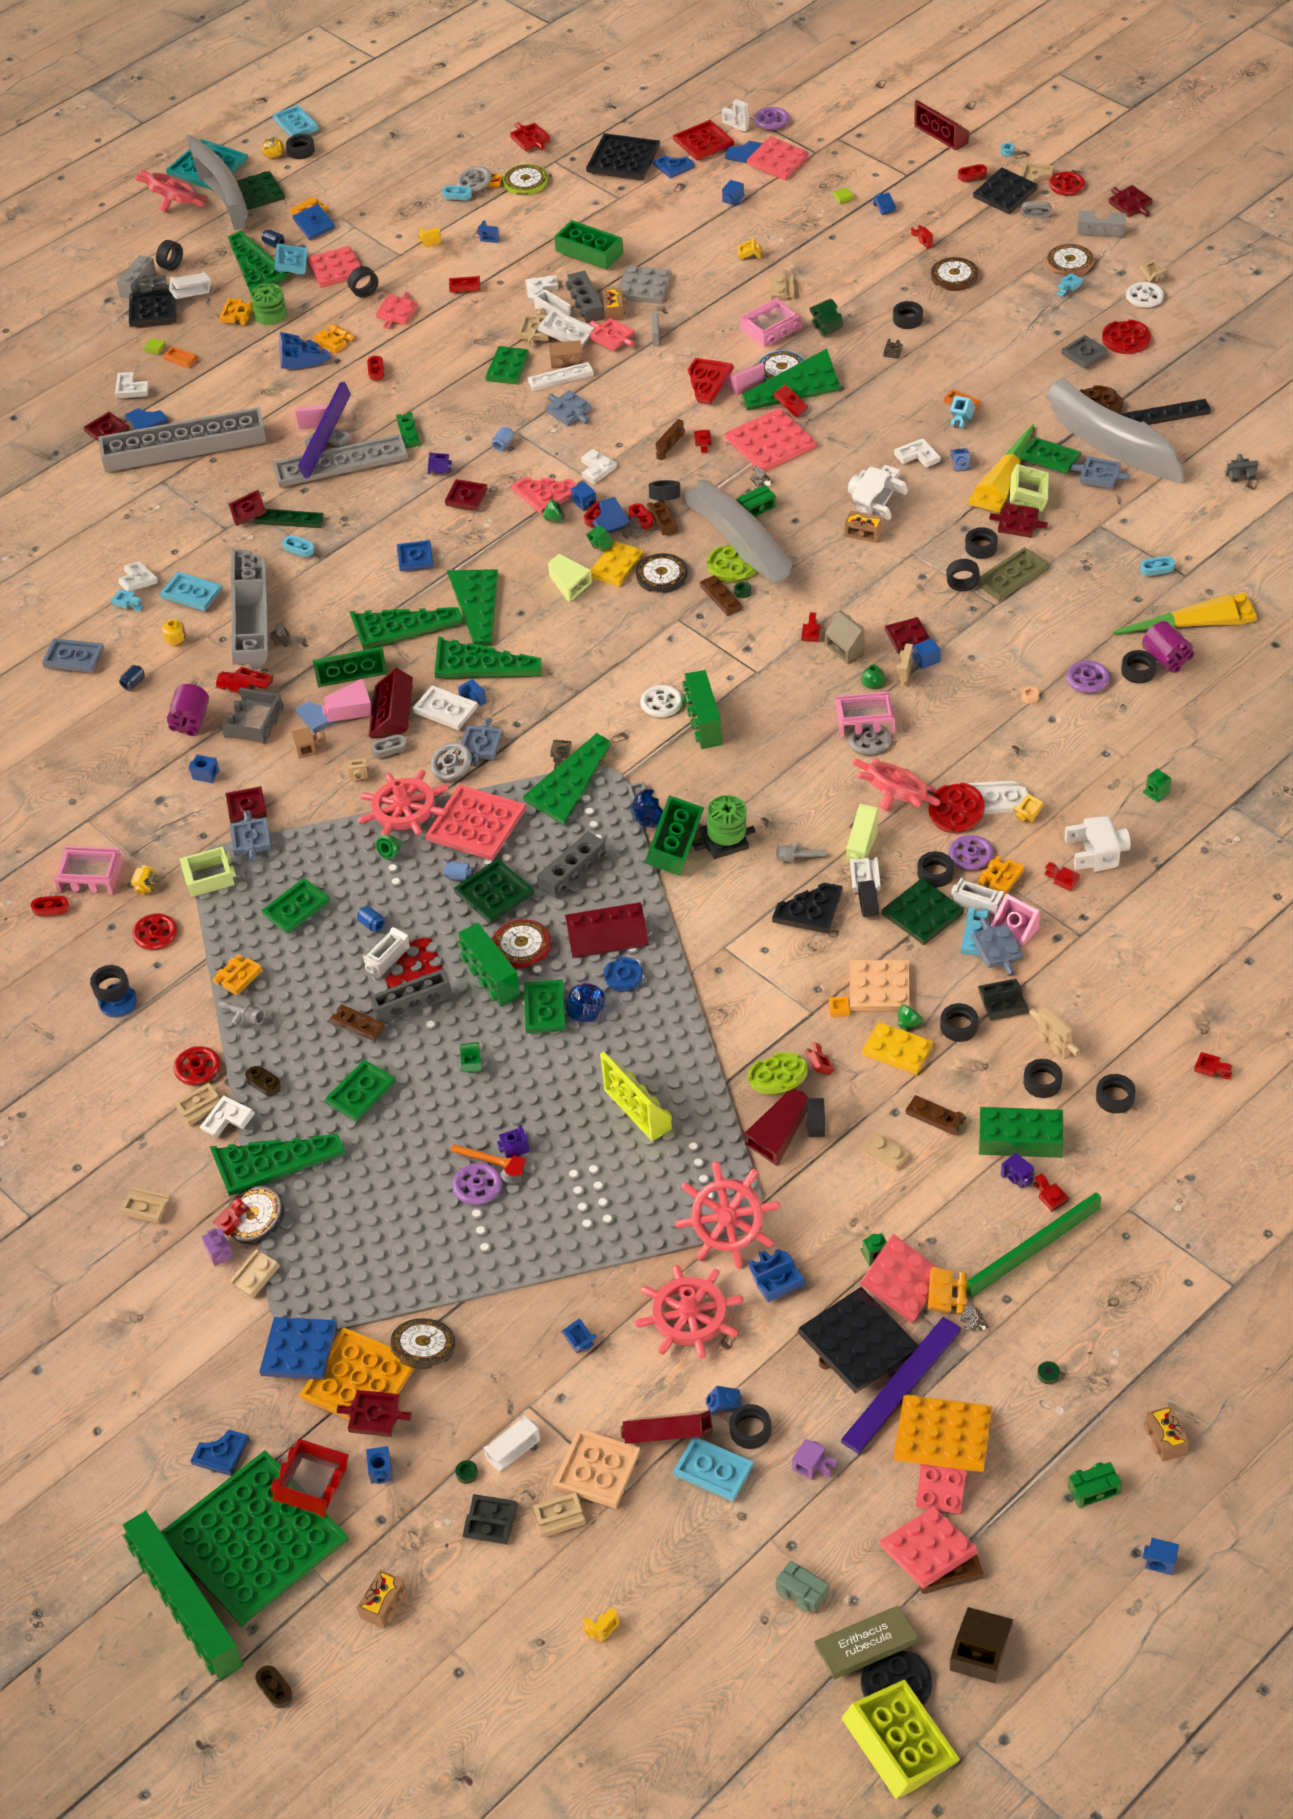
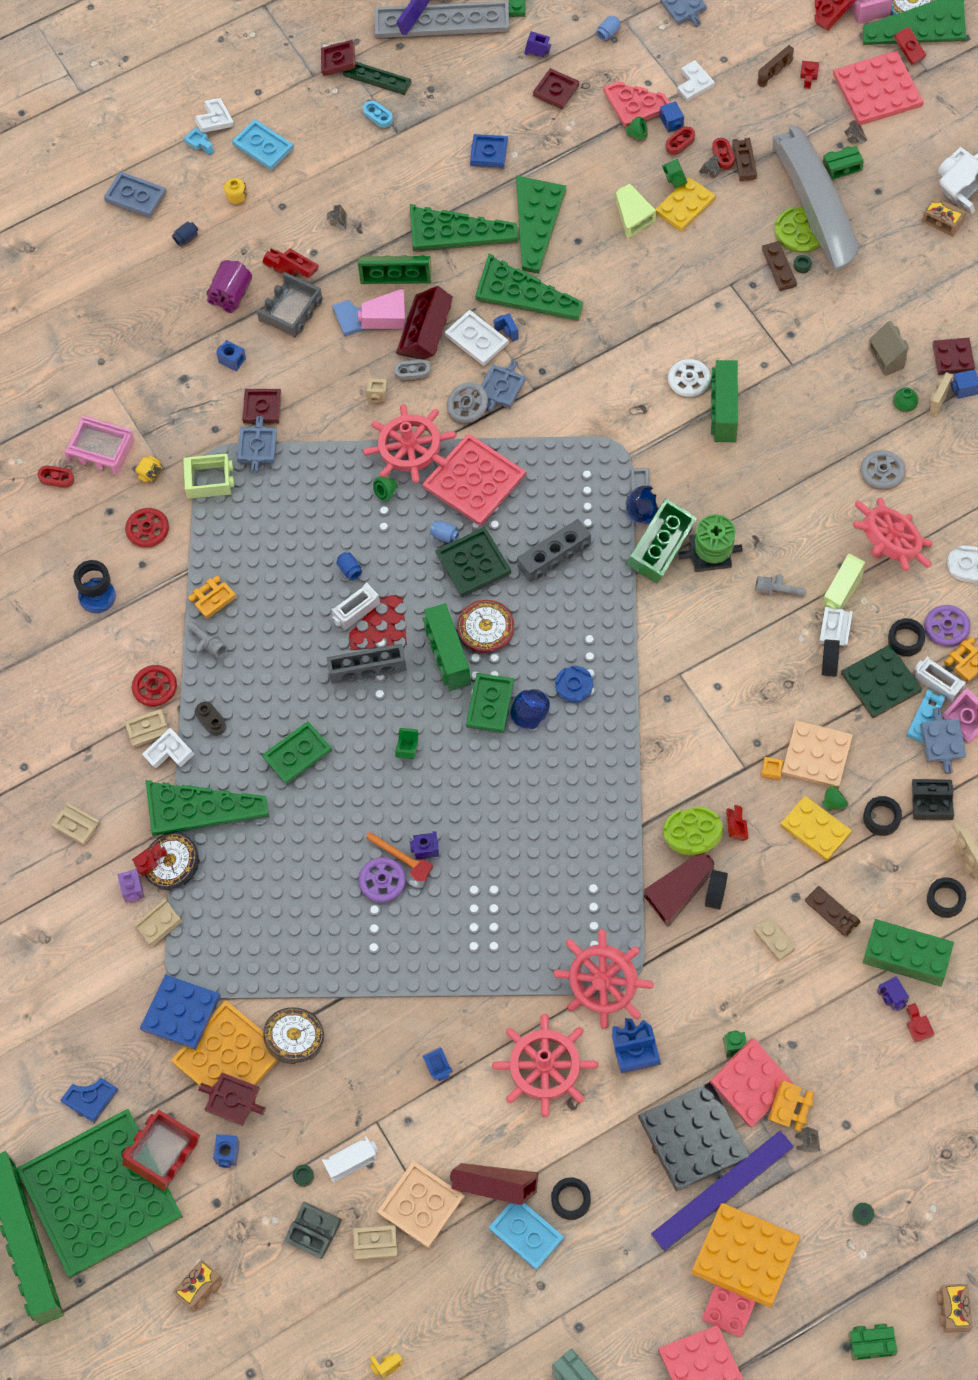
camera: 15 degrees right, 15 degrees up
light grey slope [231,549,268,670] -> none
dark brown plate [255,1665,293,1708] -> none
green plate [261,878,330,934] -> none
medium nougat brick [292,727,327,759] -> none
reddish brown plate [329,1005,386,1042] -> none
green wing [523,733,611,826] -> none
clear smoke plate [550,740,572,769] -> none
dark red slope [565,902,649,959] -> none
blue tile [593,497,631,533] -> none
neon yellow slope [600,1051,672,1141] -> none
tile [636,553,688,593] -> none
black tyre [648,480,680,500] -> none
blue bracket [706,1385,742,1415] -> none
black plate [772,882,843,933] -> none
medium lavender brick [792,1438,837,1480] -> none
red plate [801,612,821,642] -> none
bright pink window [835,692,895,737] -> none
red tile [928,782,985,833] -> none
green tile [967,1192,1102,1298] -> none

